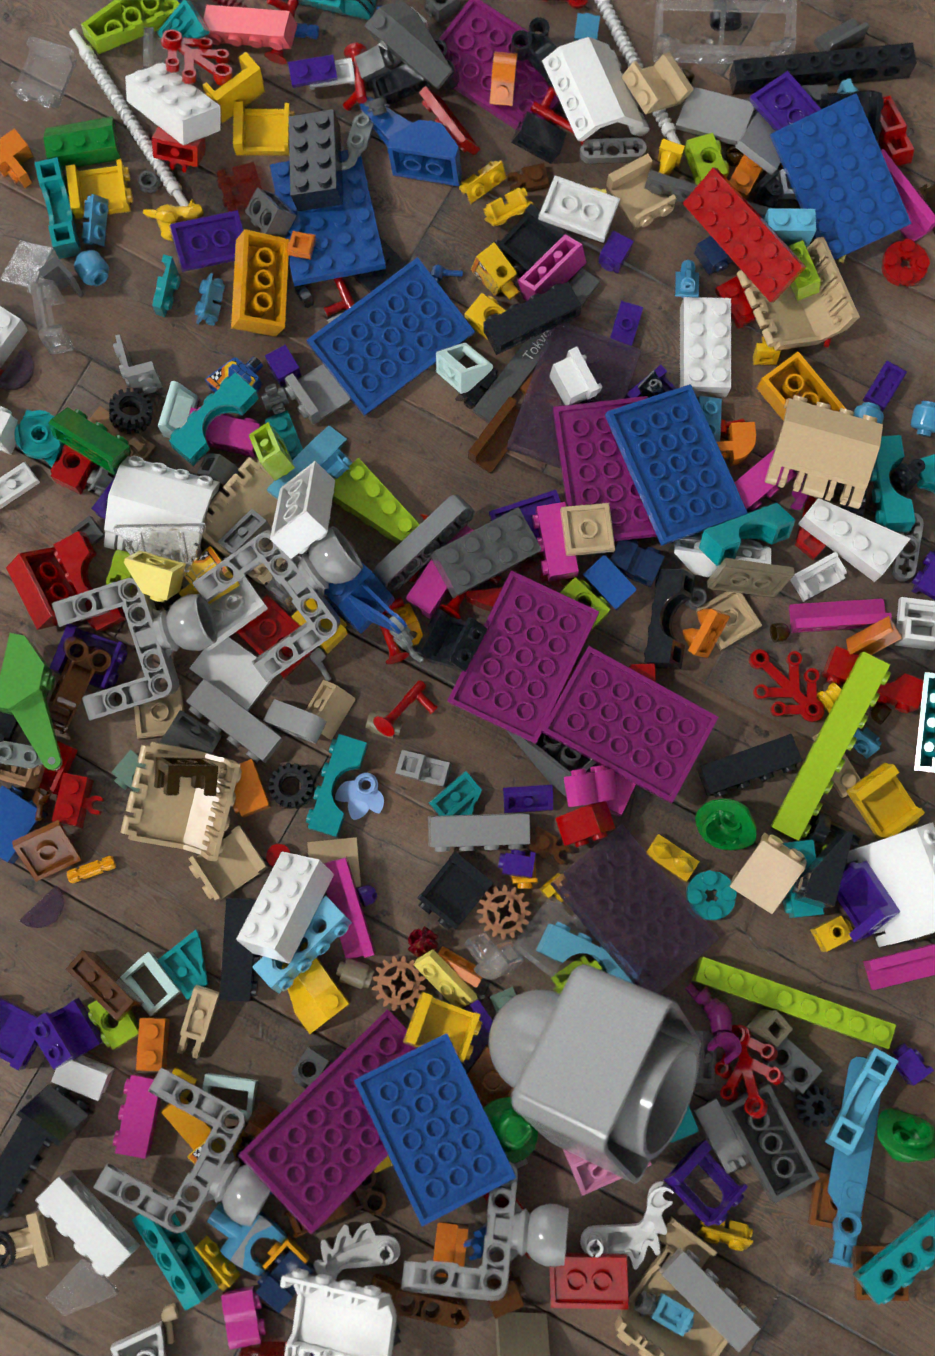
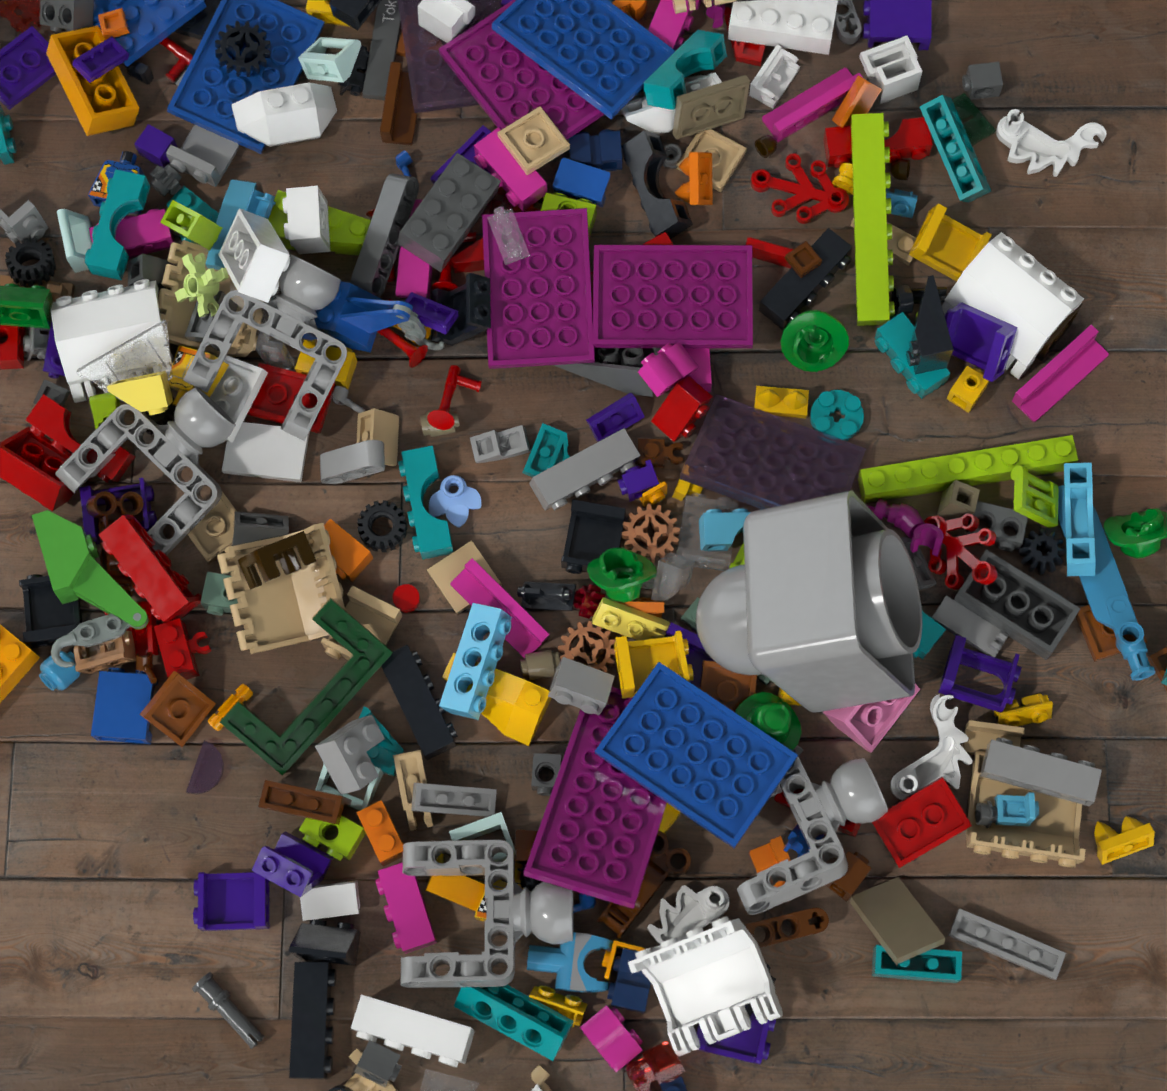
camera: 20 degrees left, 5 degrees down
light grey brick [186,678,283,763] -> none
dark azure hinge [195,273,225,326] -> none
white brick [236,851,334,963] -> none
dark purple hinge [357,885,377,907] -> none
tan panel [730,833,807,914] -> none
dark purple brick [892,1043,934,1086] -> none
none -> dark purple plate [72,37,129,83]
none -> red wedge [99,515,202,622]
none -> yellowish green pin [175,253,229,317]
none -> black gear [215,21,271,77]
none -> dark green plate [220,597,393,776]
none -> white wedge [231,82,337,147]
none -> white brick [283,186,330,254]
none -> light grey brick [315,715,385,795]
none -> dark grey brick [354,1040,402,1087]
none -> blue hand [396,150,413,176]
none -> dark purple plate [405,292,458,334]
none -> light grey plate [411,783,497,817]
none -> clear hinge [487,207,530,265]
none -> black hinge [517,582,576,611]
none -> light grey brick [548,657,615,715]
none -> green hat [587,548,657,603]
none -> red tile [745,237,793,268]
none -> reddish brown tile [785,241,822,278]
none -> lime plate [1011,465,1059,528]

